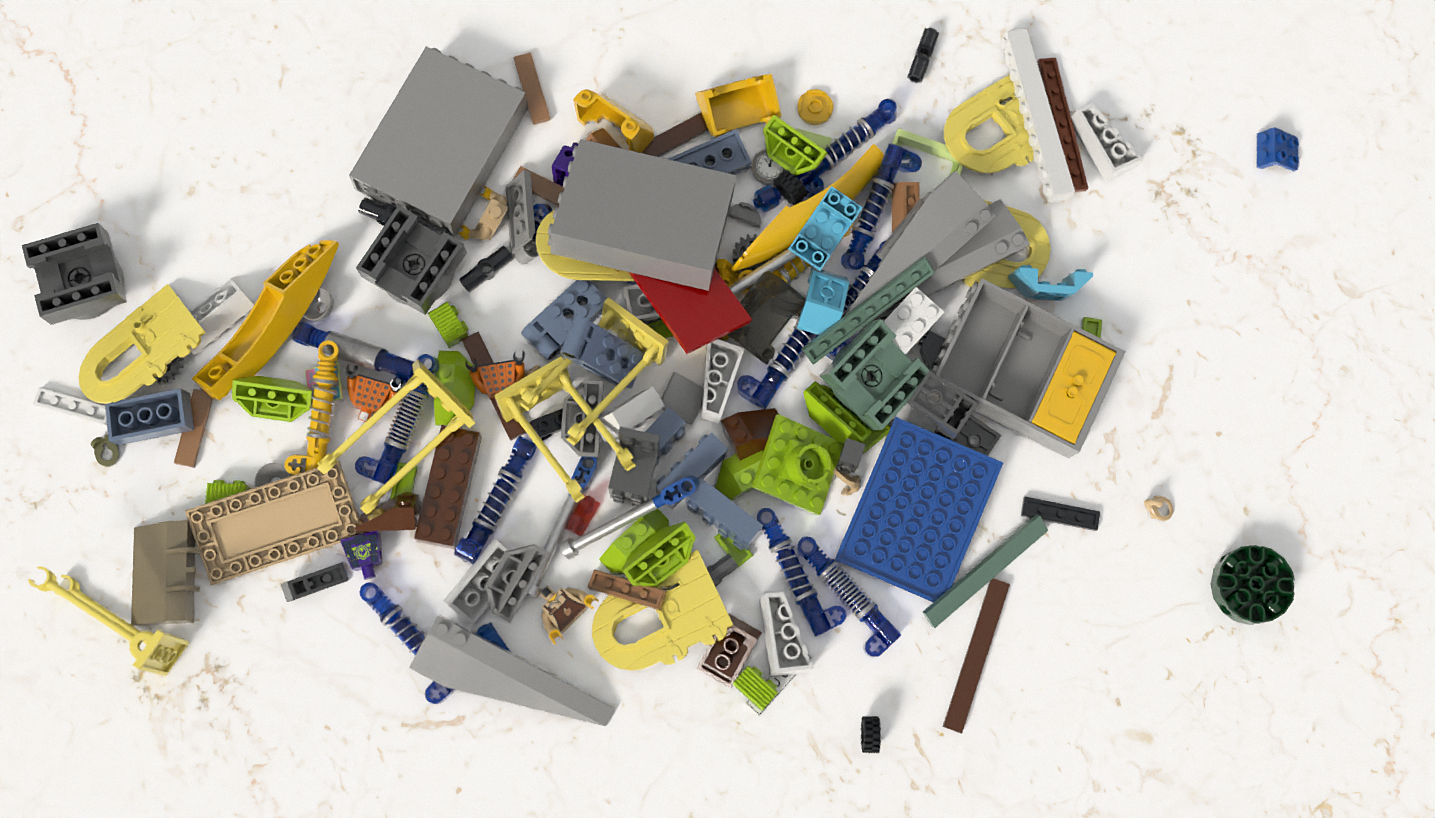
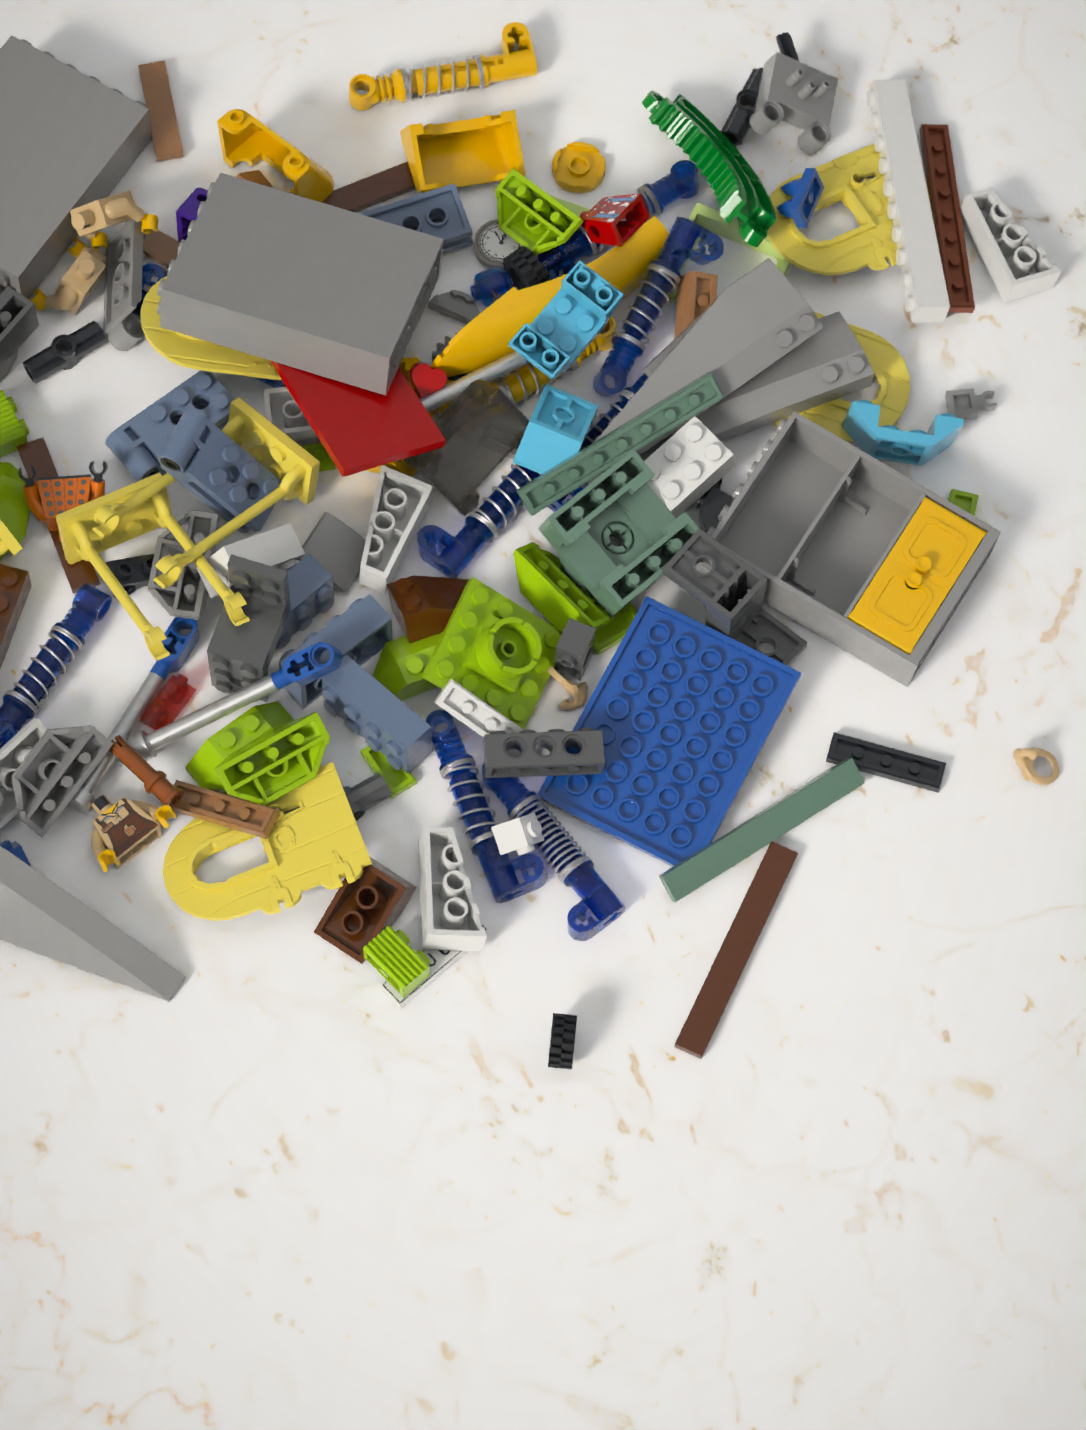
camera: 10 degrees right, 10 degrees down
none -> tan torso [70,190,159,250]
none -> dark orange pin [108,735,184,808]
none -> yellow piece [349,22,537,111]
none -> red tile [410,362,447,398]
none -> white tile [434,678,544,756]
none -> dark grey brick [483,728,605,778]
none -> white brick [491,813,544,856]
none -> red torso [579,193,650,246]
none -> green gear [642,90,776,247]
none -> light grey piece [750,32,838,155]
none -> blue tile [777,168,824,228]
none -> light grey plate [945,388,997,419]

